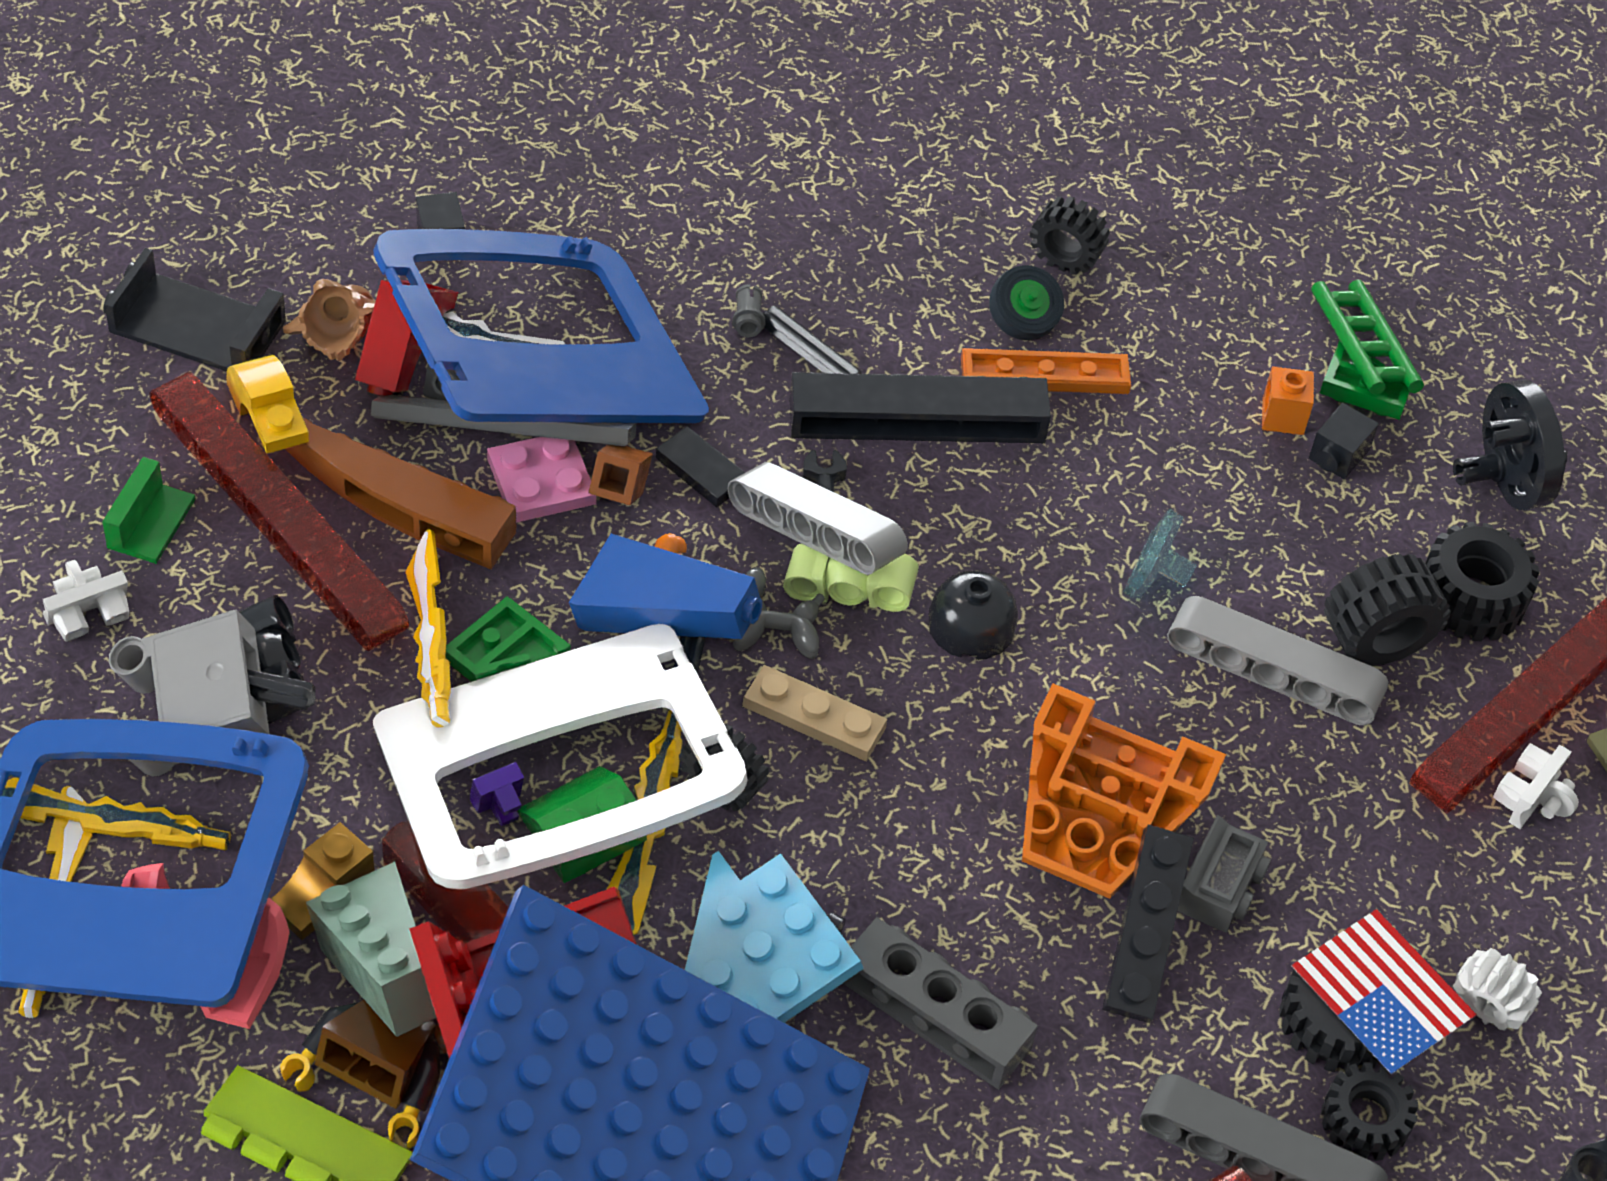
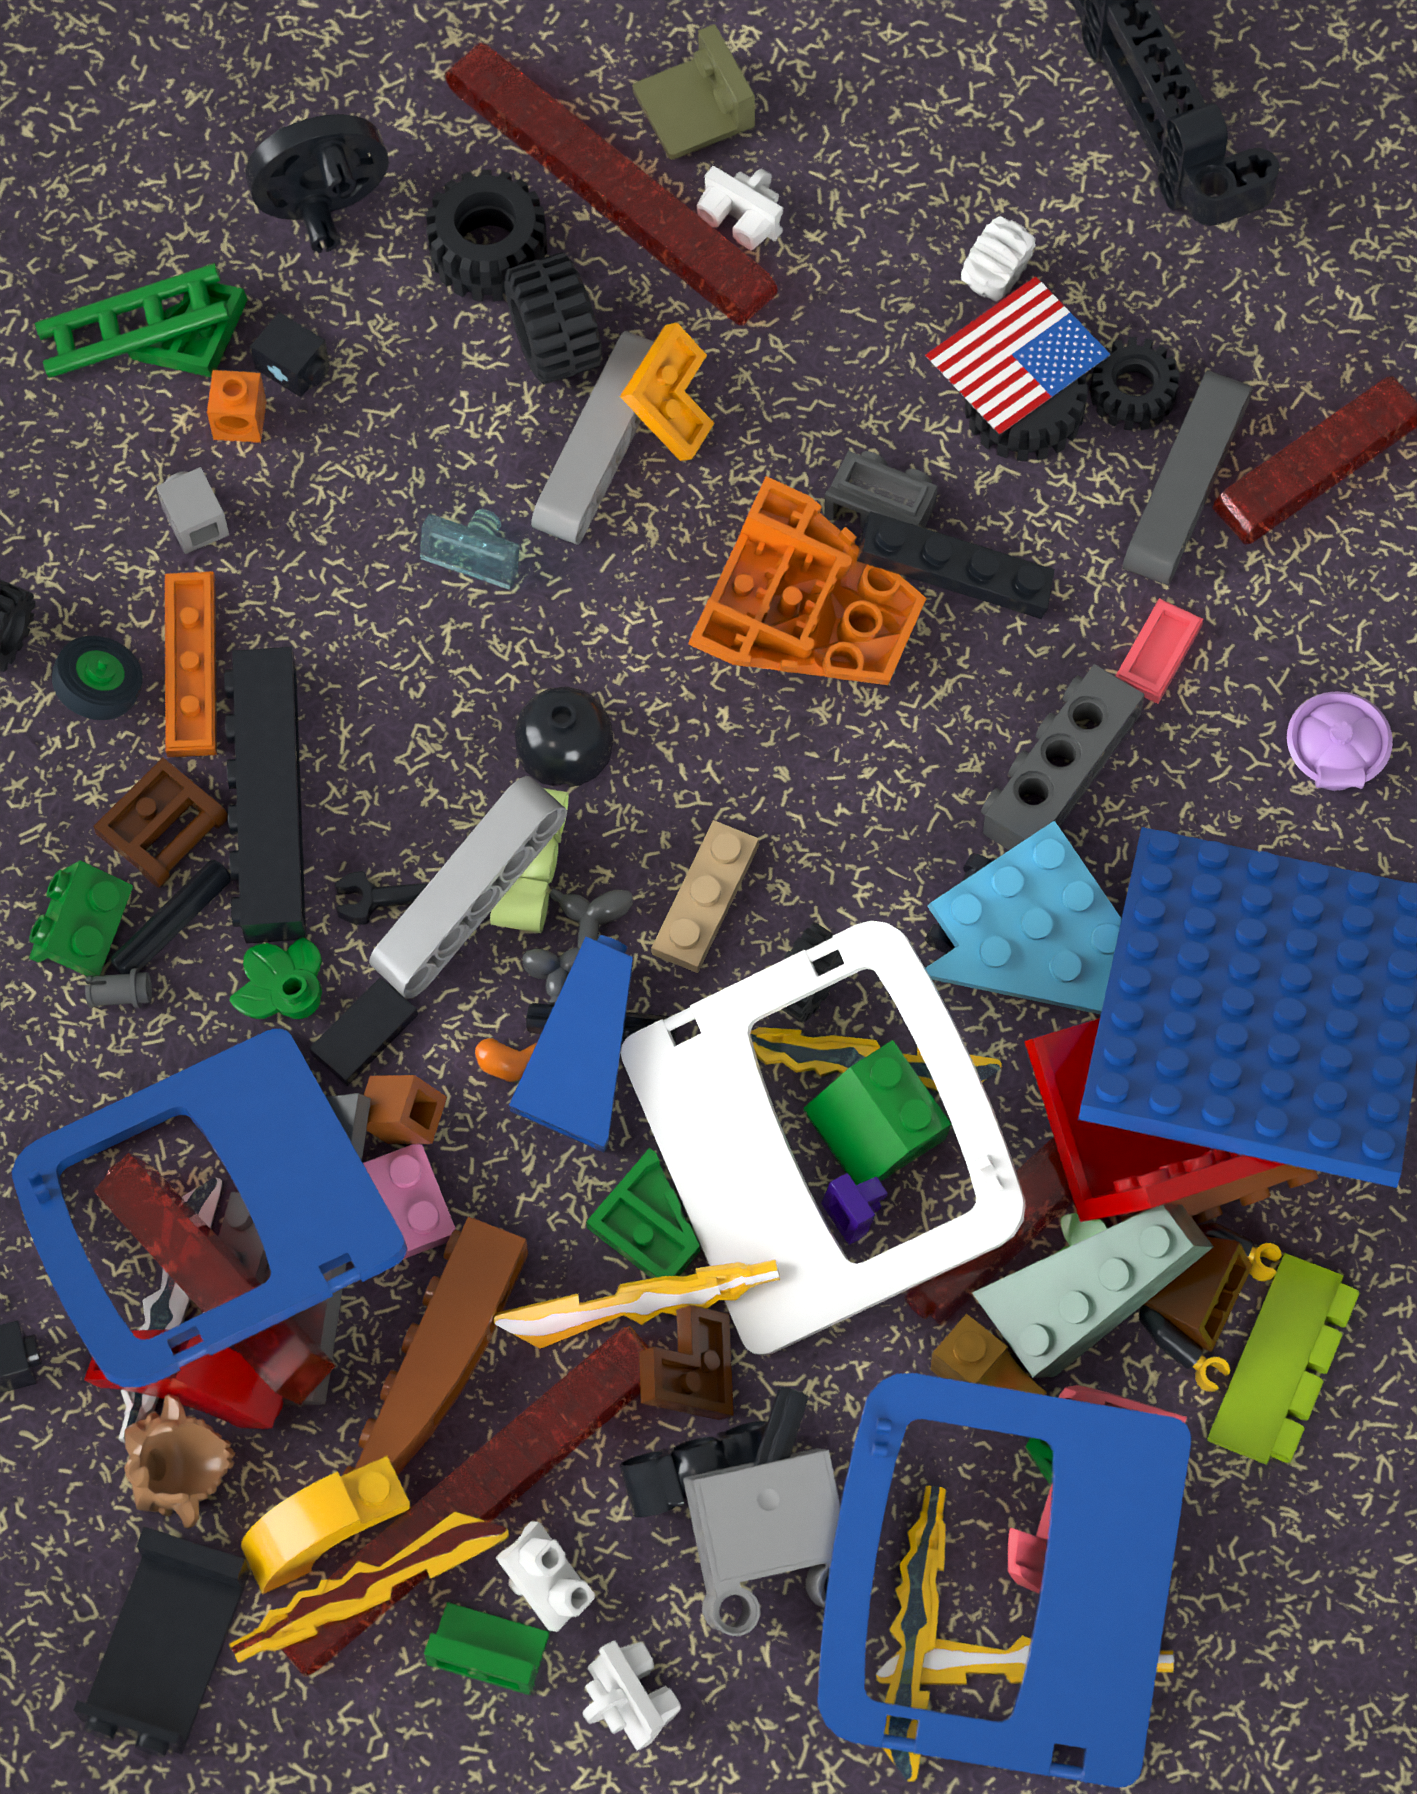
camera: 85 degrees left, 15 degrees up
none -> green bracket [29,860,133,976]
none -> reddish brown plate [93,757,228,888]
none -> clear red brick [93,1152,336,1405]
none -> light grey brick [156,467,229,554]
none -> green plate [229,937,322,1019]
none -> yellow sword [229,1512,509,1663]
none -> white hips [496,1521,595,1632]
none -> light orange plate [620,323,715,461]
none -> reddish brown plate [639,1305,734,1420]
none -> coral tile [1115,598,1203,704]

